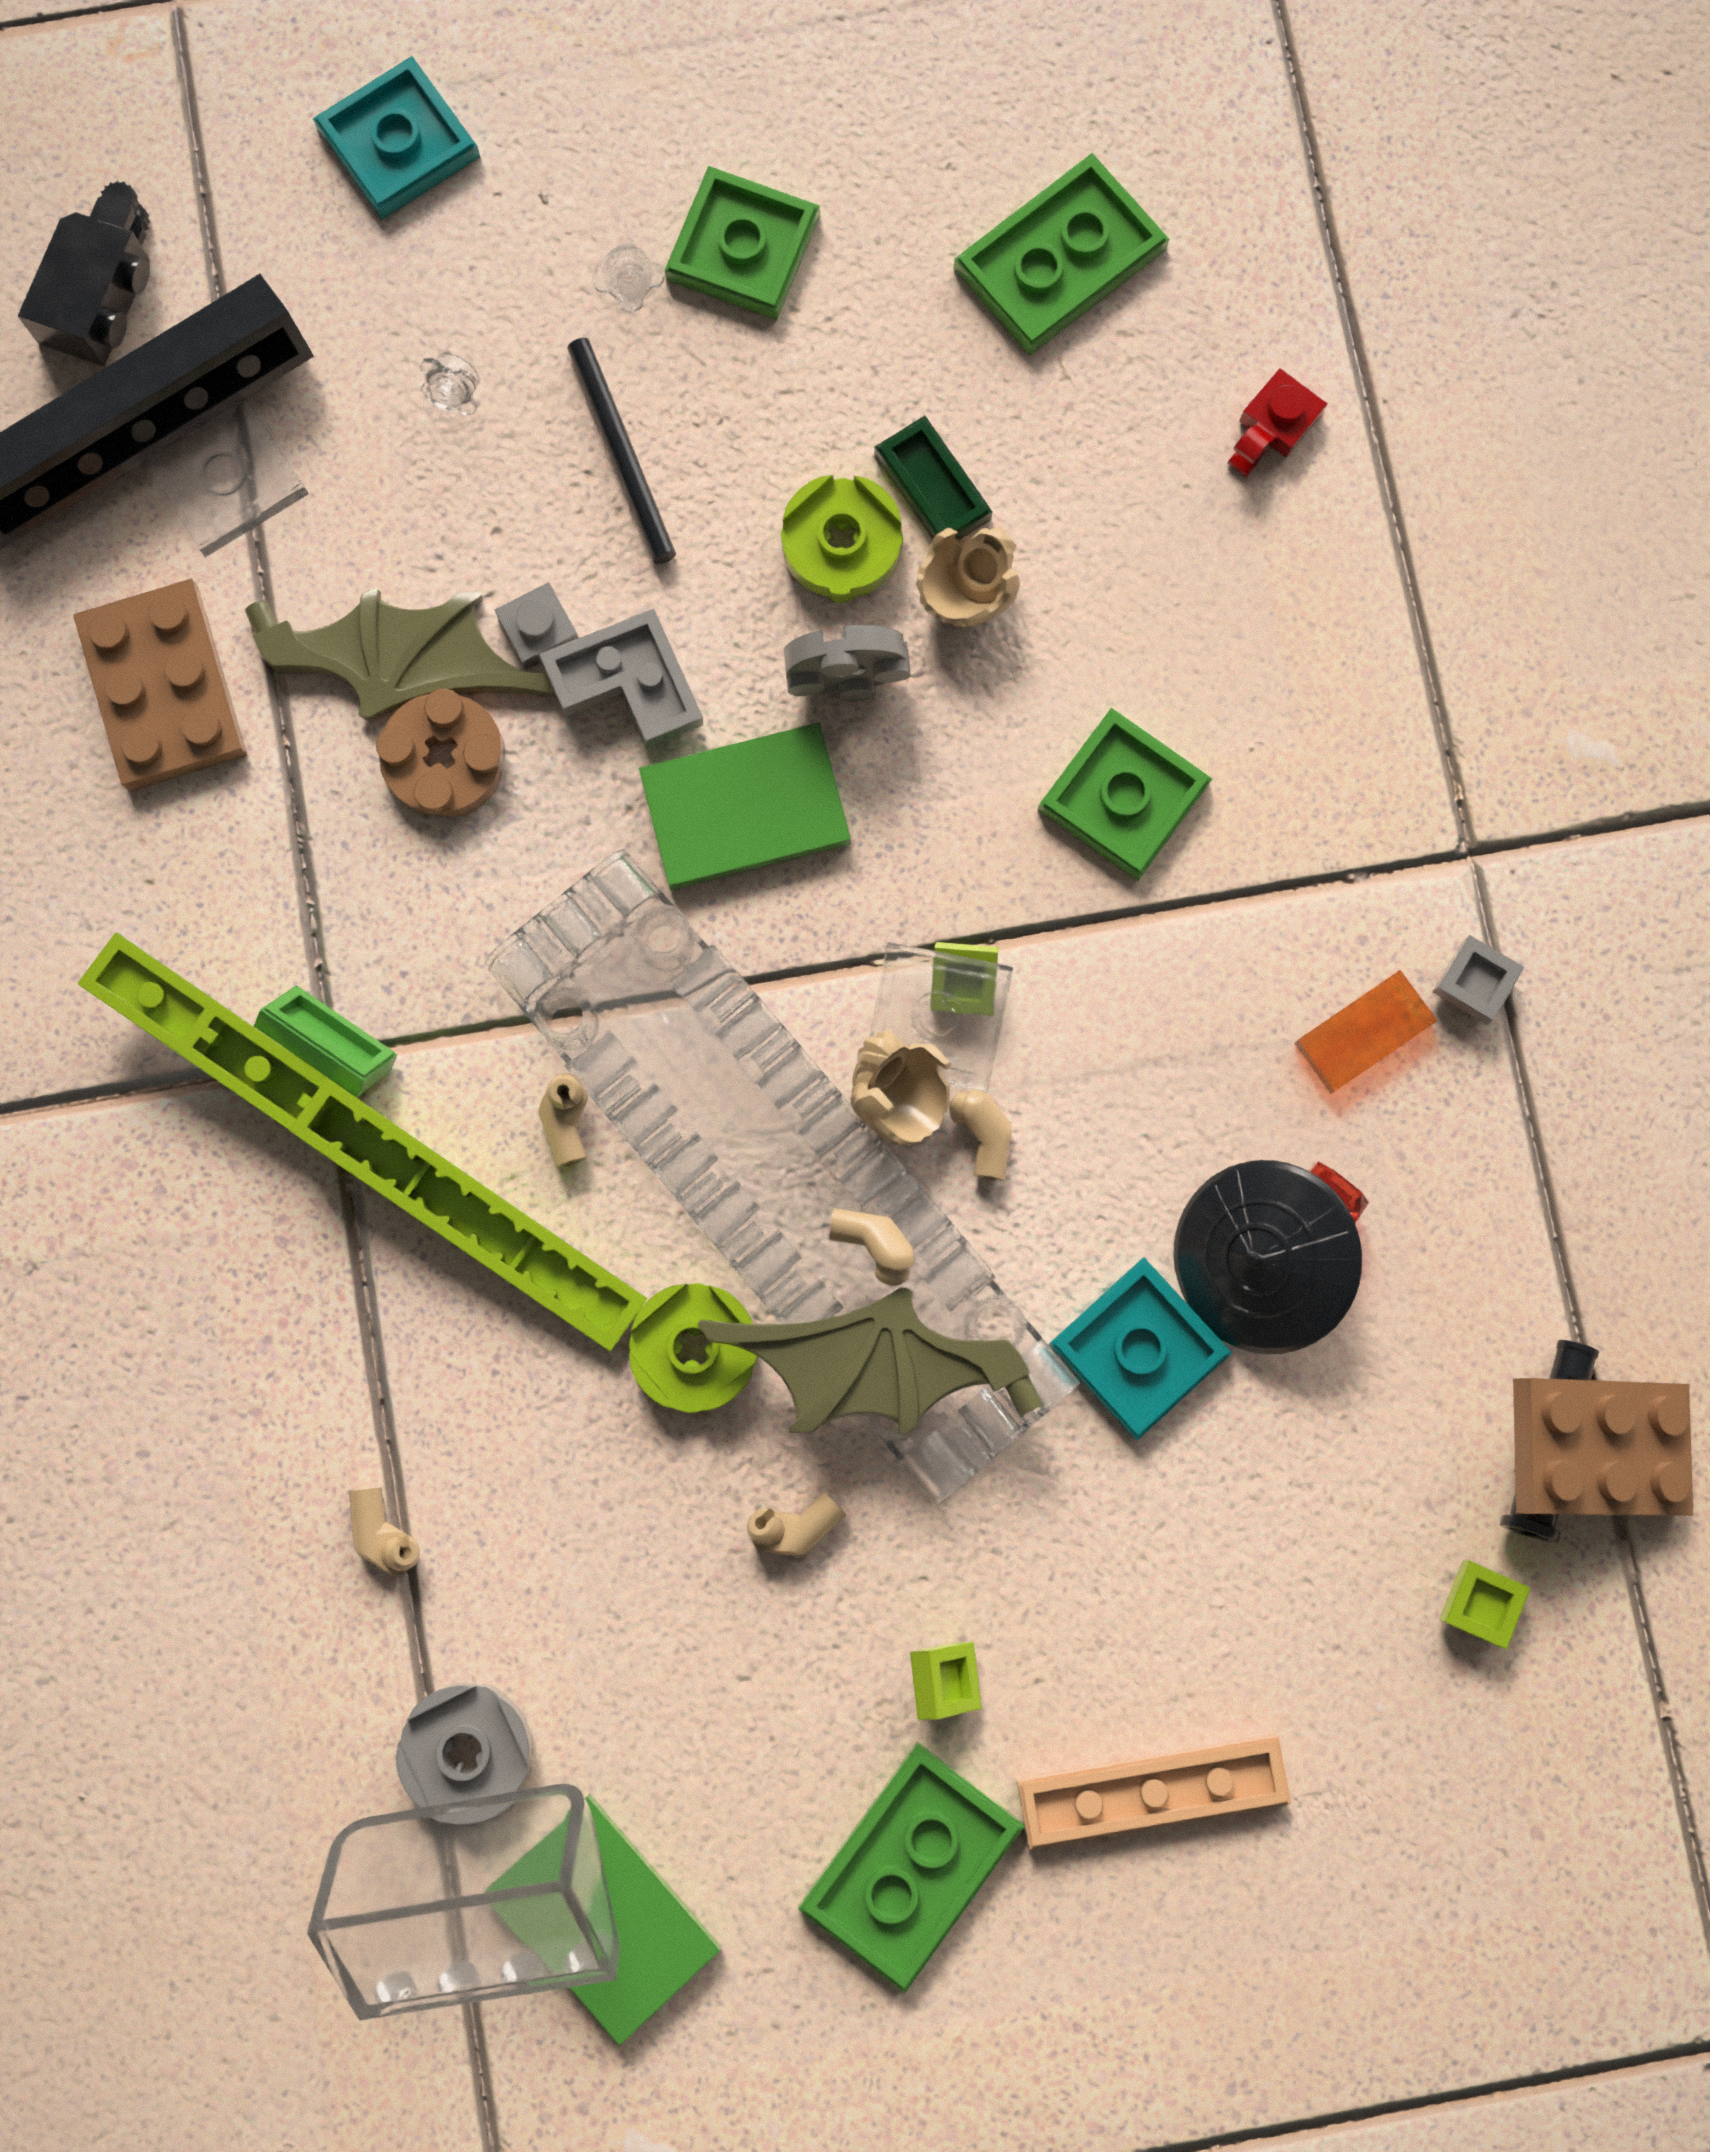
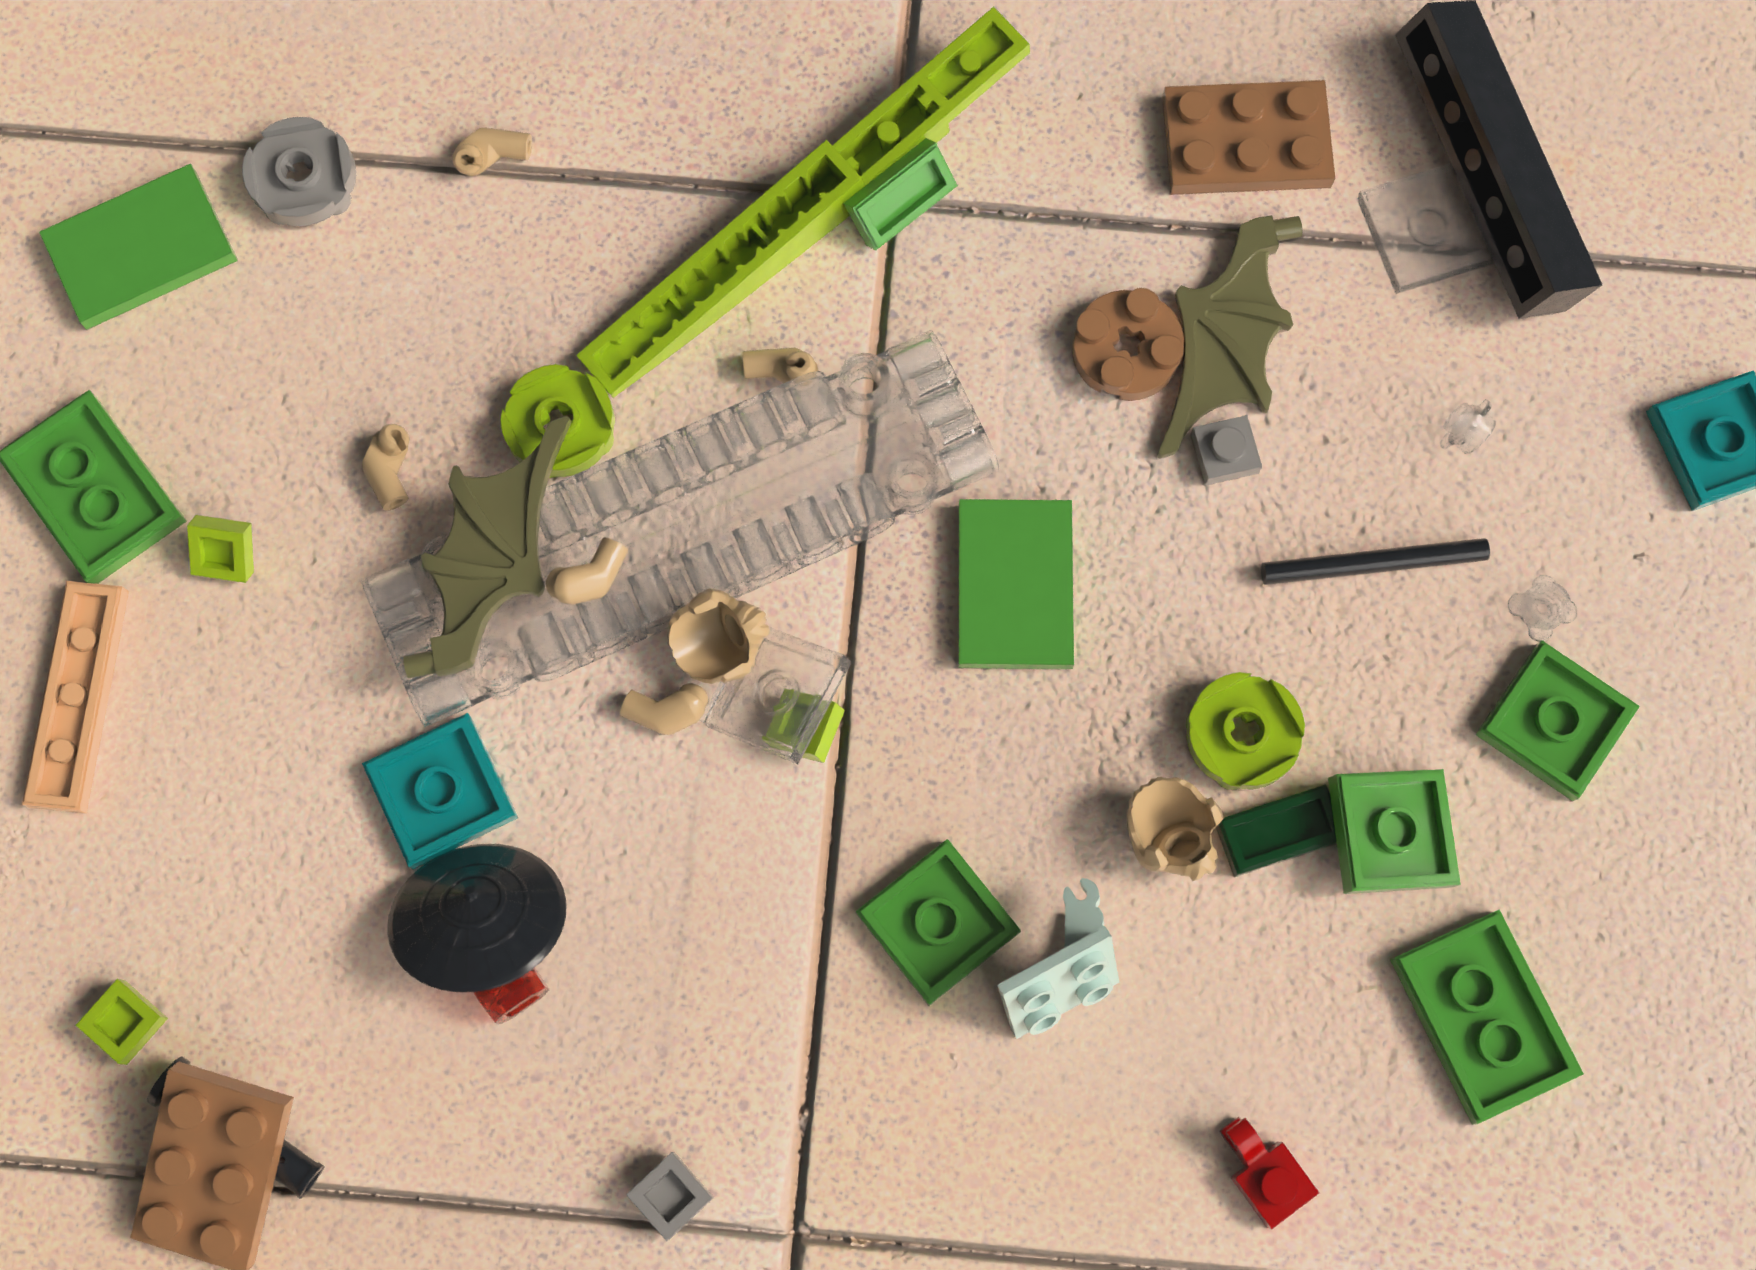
camera: 105 degrees right, 5 degrees down
black hinge [17,180,151,367] -> none
clear windscreen [307,1784,621,2021] -> none
light grey plate [539,608,703,749] -> none
light grey plate [784,625,911,702] -> none
clear orange tile [1294,969,1438,1094] -> none
none -> light aqua plate [997,878,1119,1039]
none -> bright green tile [1328,769,1461,894]

